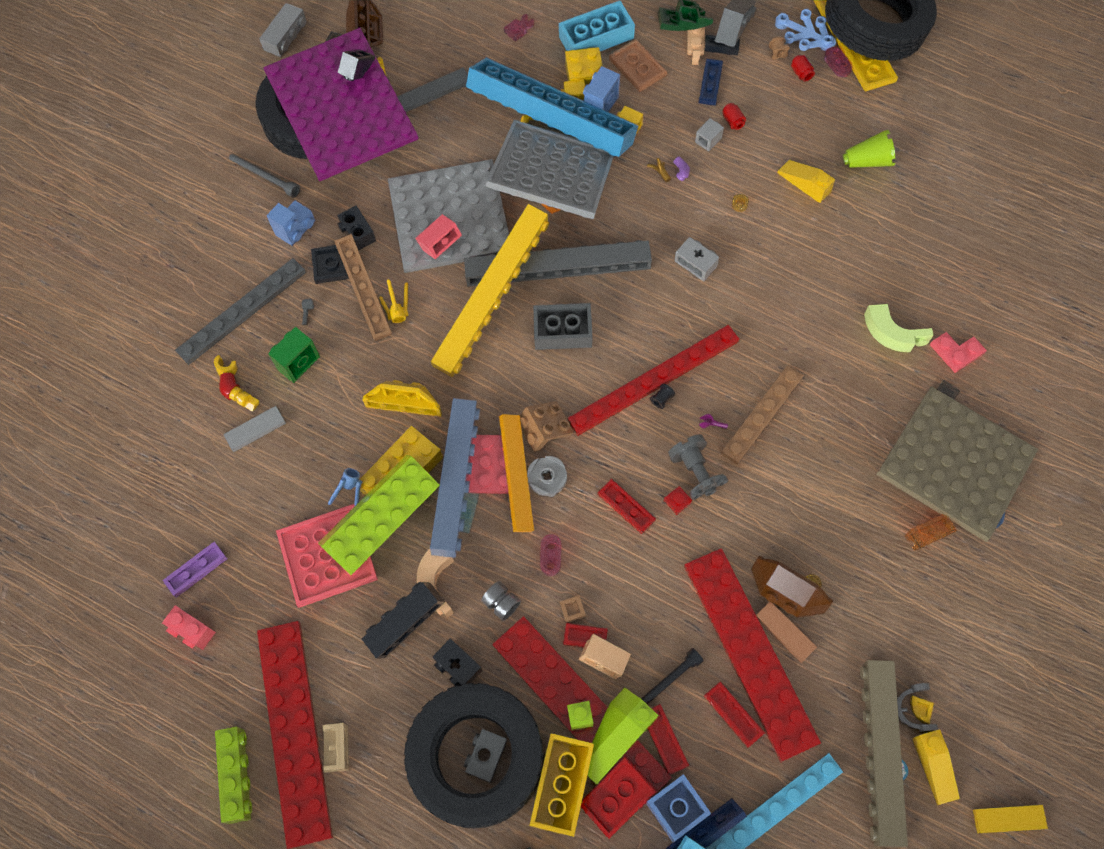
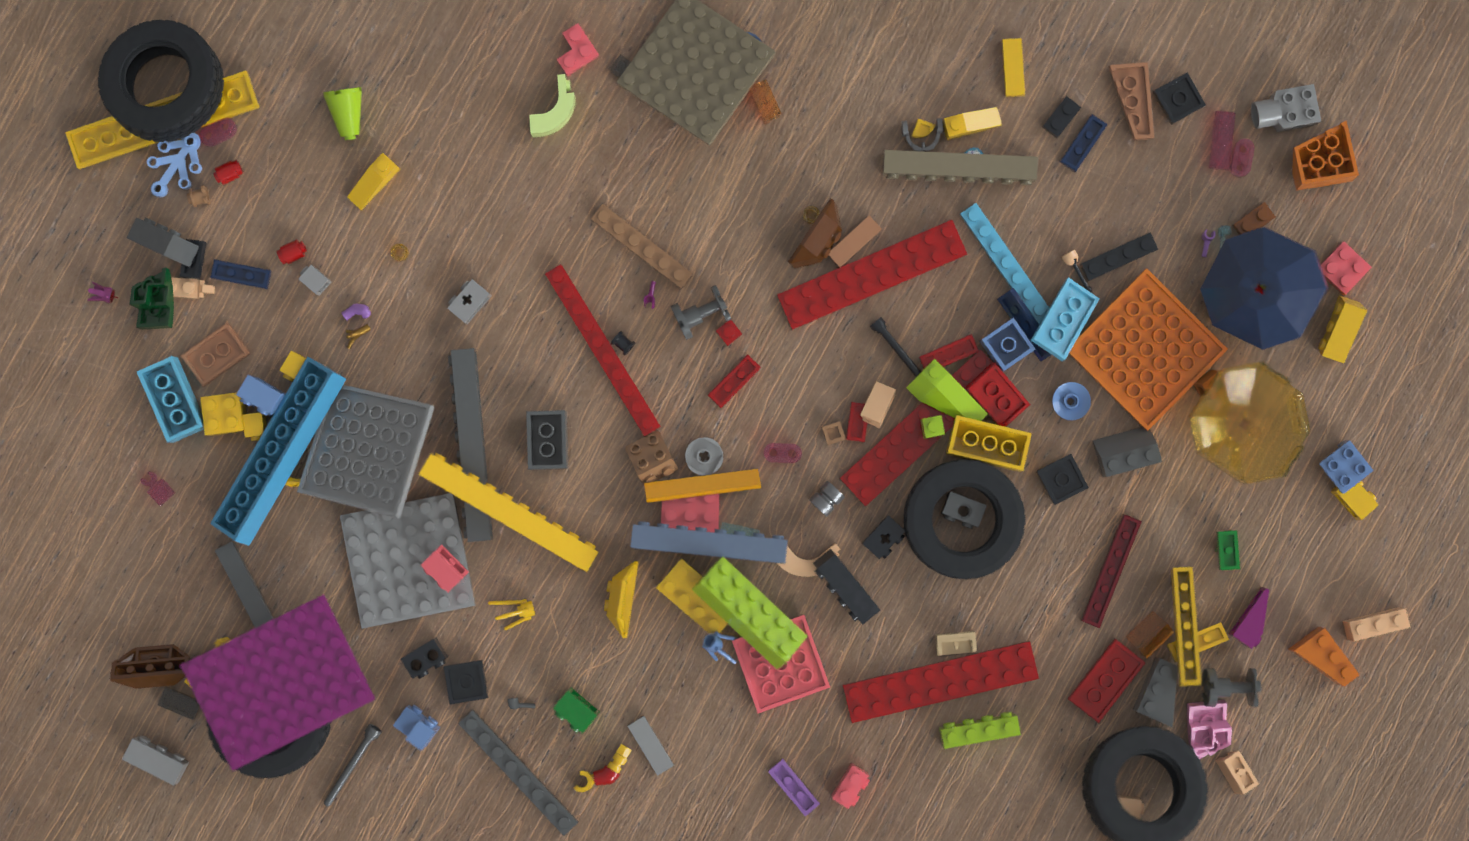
camera: 90 degrees left, 20 degrees up
medium nougat plate [334,234,392,341] -> none
black slope [338,49,376,81] -> none
red plate [704,681,765,748] -> none

